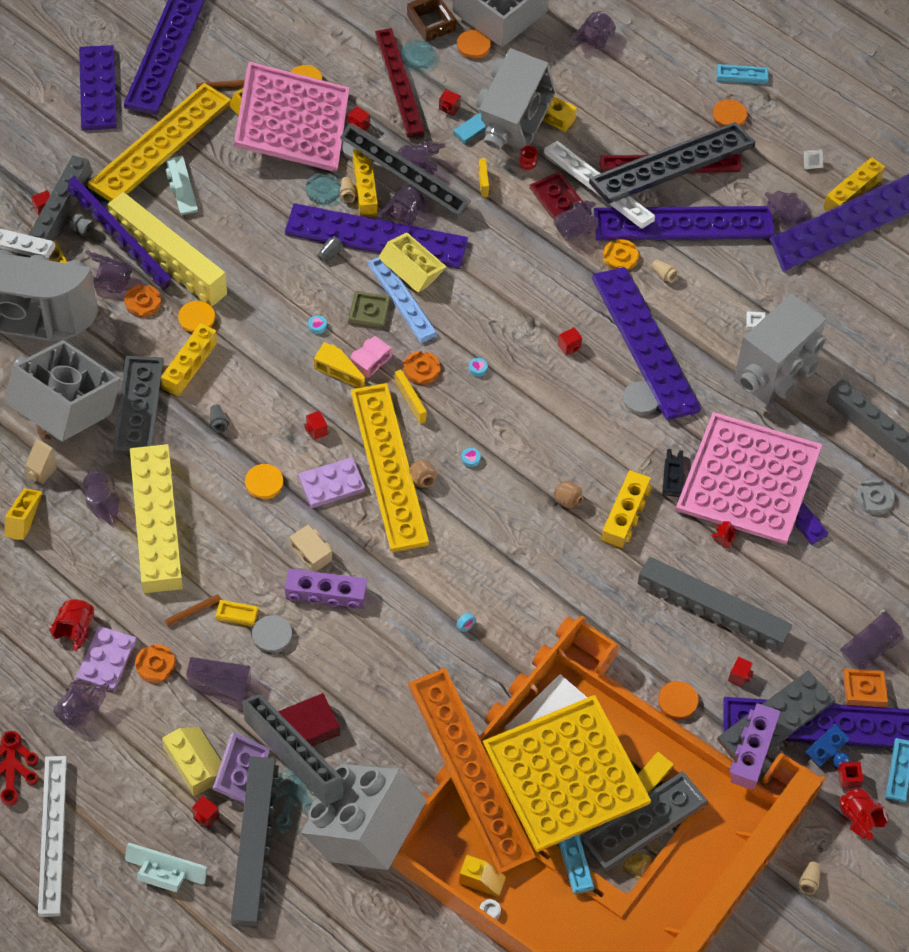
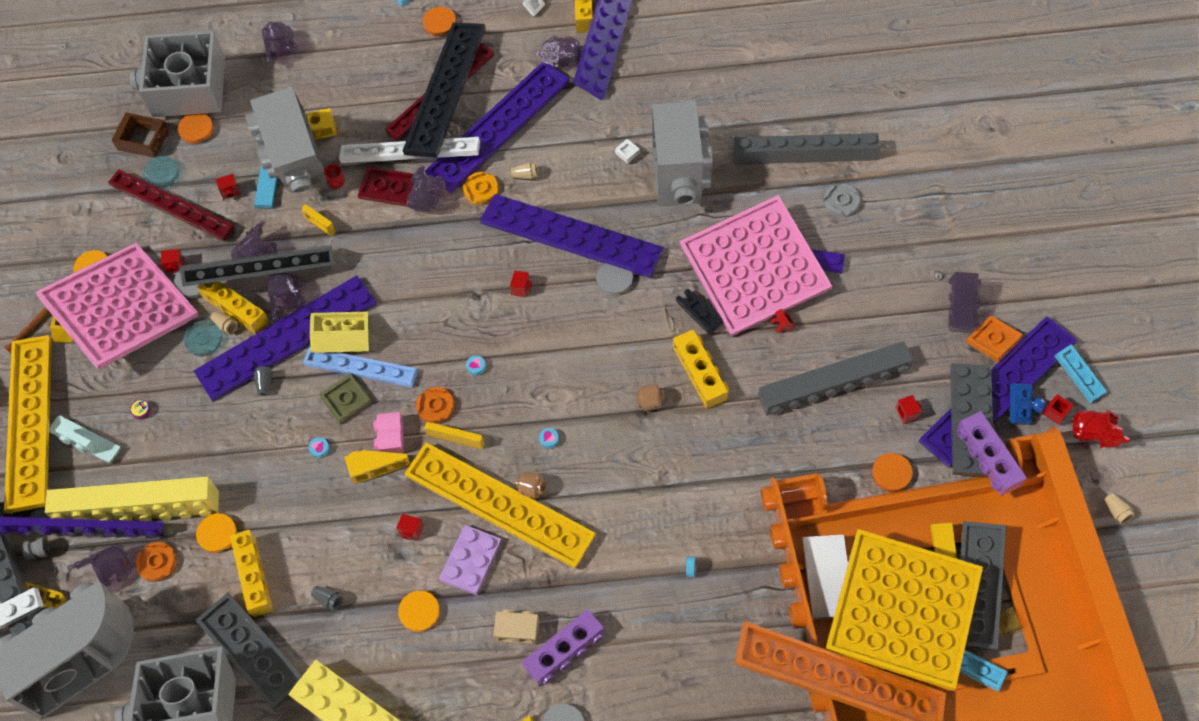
camera: 40 degrees left, 5 degrees up
none -> tile [130,399,151,420]

